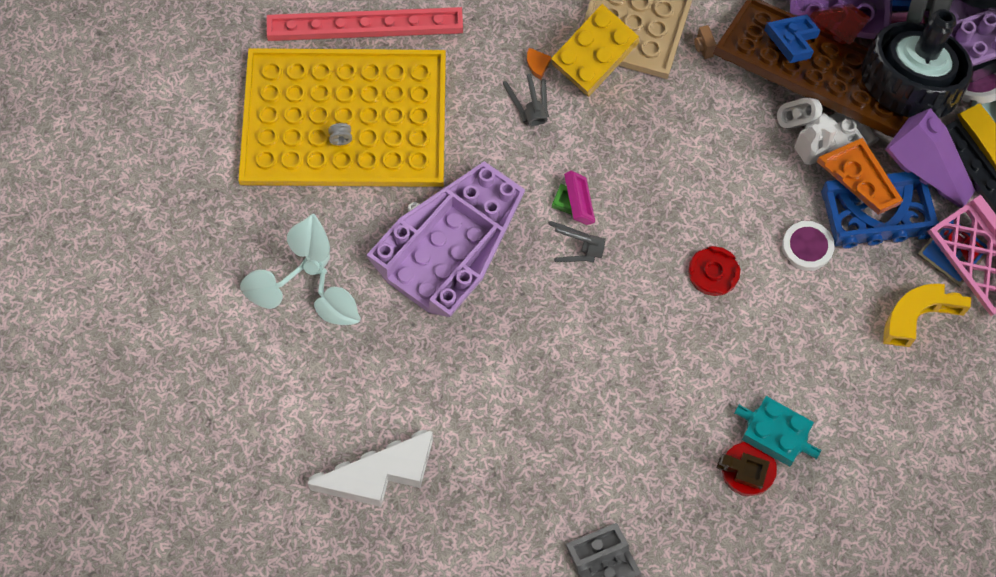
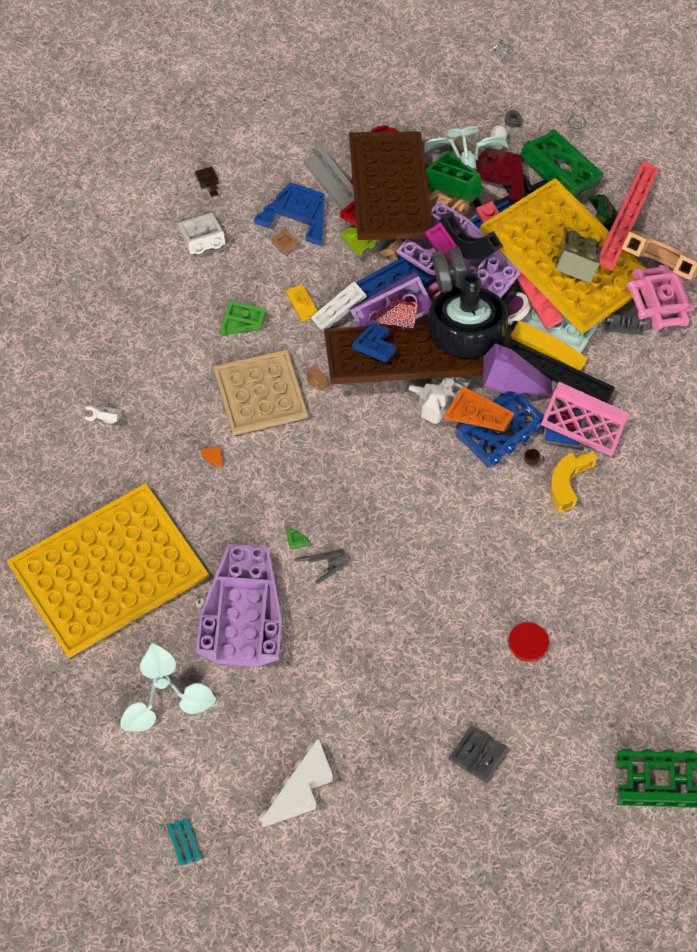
camera: 35 degrees left, 5 degrees down
coral plate [267,7,463,41] -> none
light grey bush [328,123,352,146] -> none
dark grey plant [503,74,549,127] -> none
yellow brick [551,4,639,97] -> none
dark pink tile [564,170,595,225] -> none
red tile [688,246,741,296] -> none
dark brown plate [716,453,770,490] -> none
teal plate [734,396,822,467] -> none
white plate [777,98,822,128] -> none
tile [782,221,835,271] -> none
none -> teal tile [167,818,201,866]
none -> dark brown hinge [524,449,540,466]

